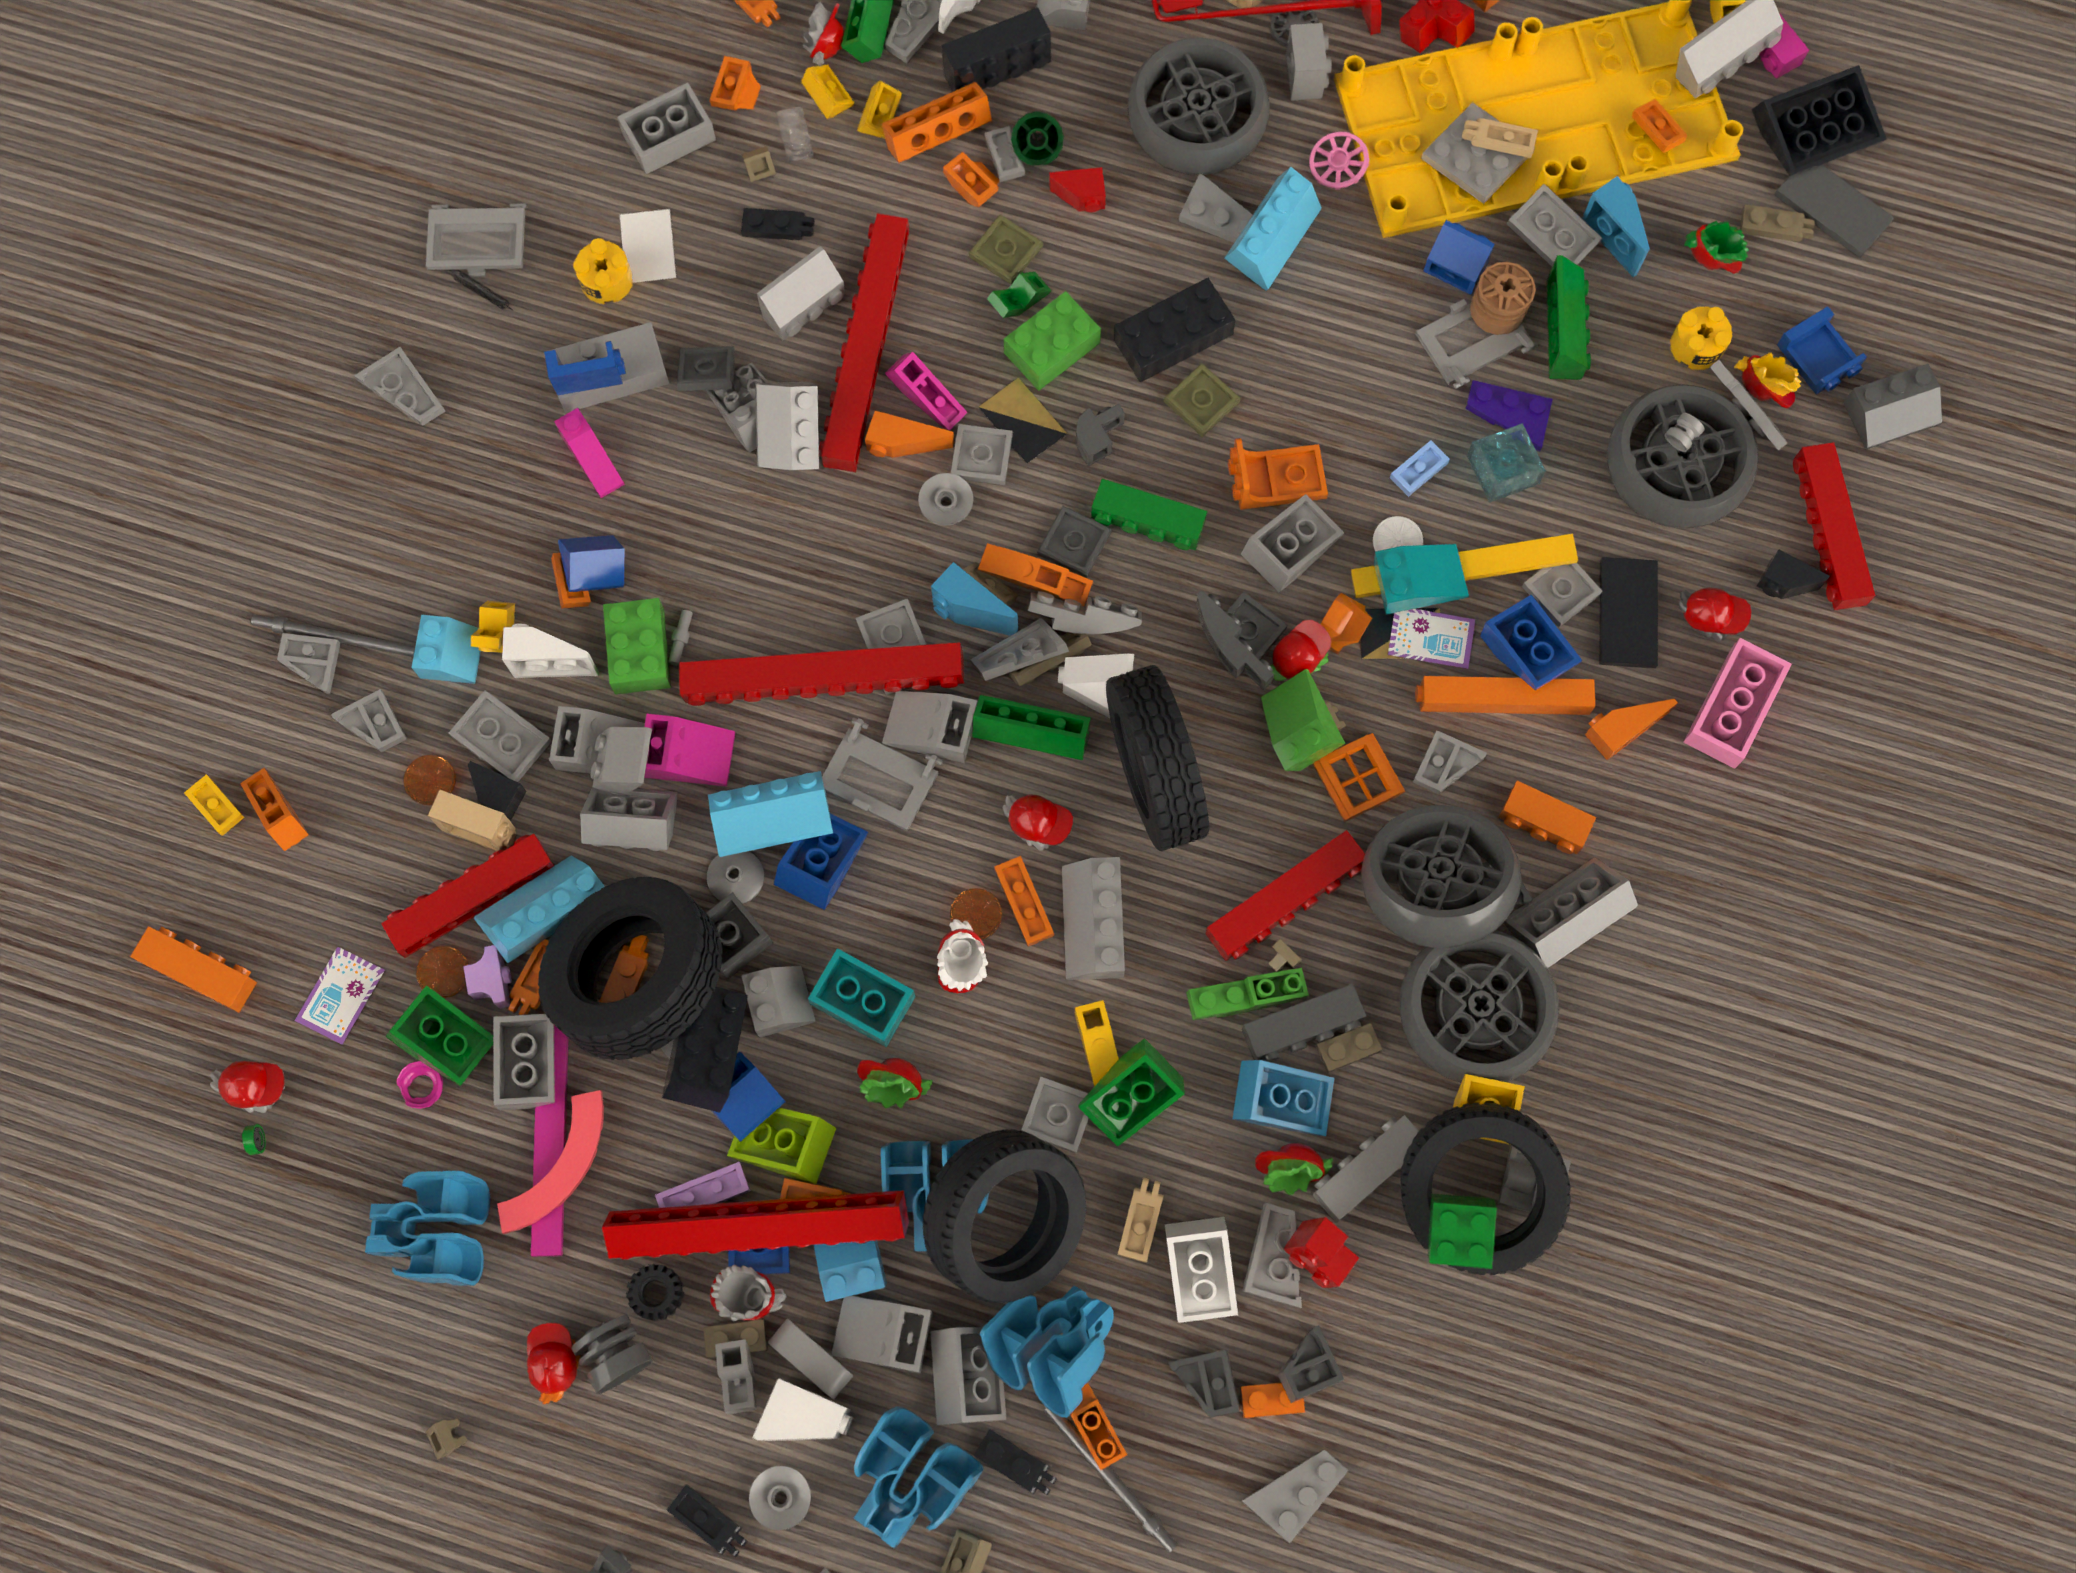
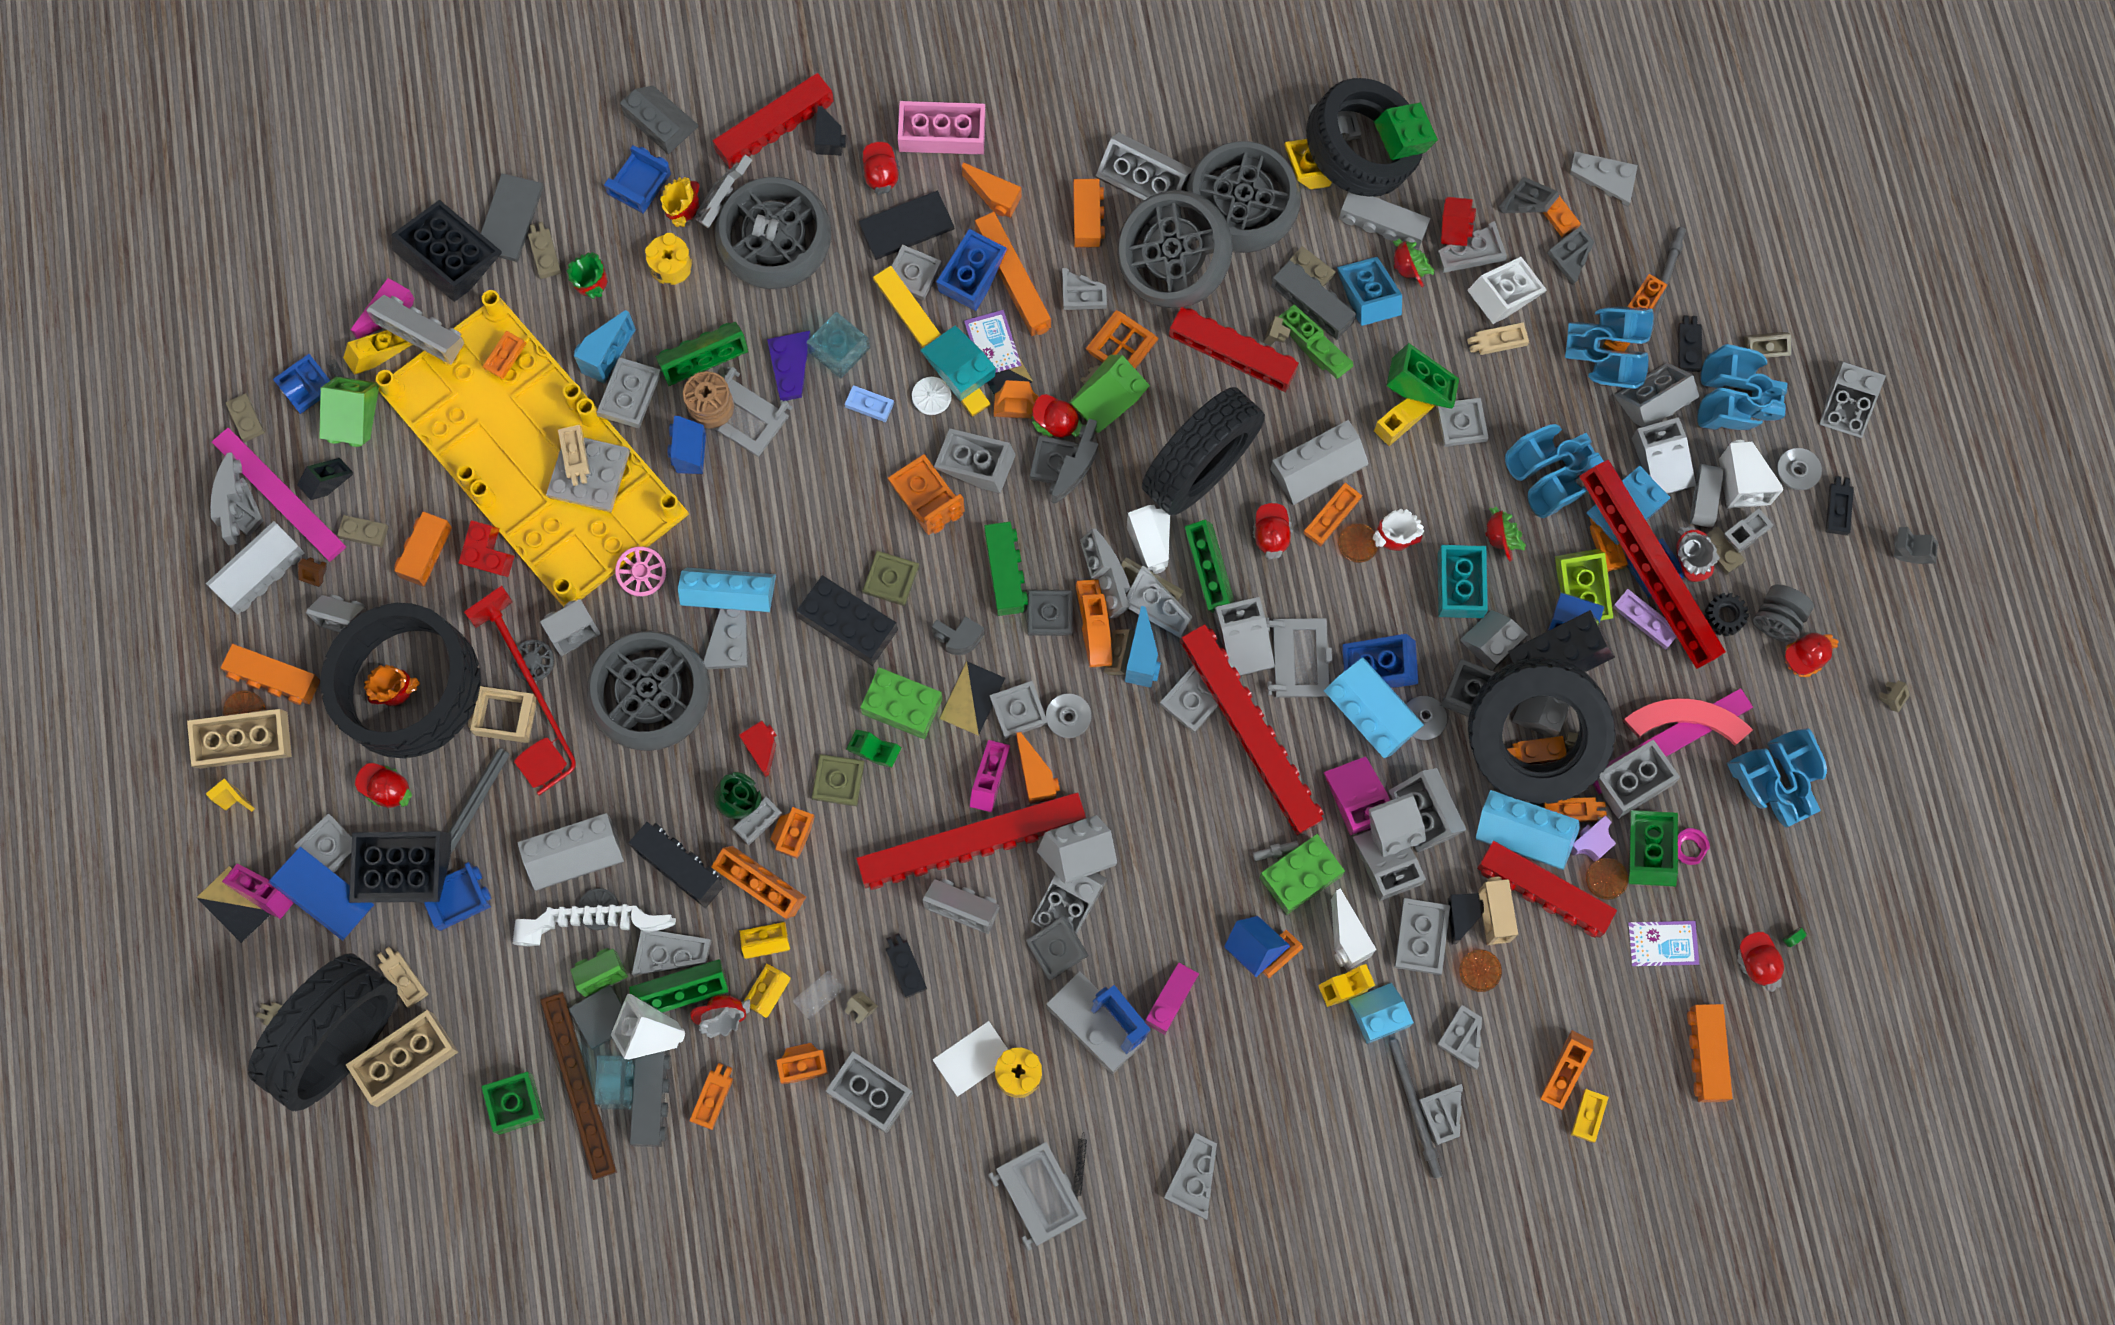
camera: 120 degrees left, 0 degrees up
black tyre [923,1129,1086,1303] -> none

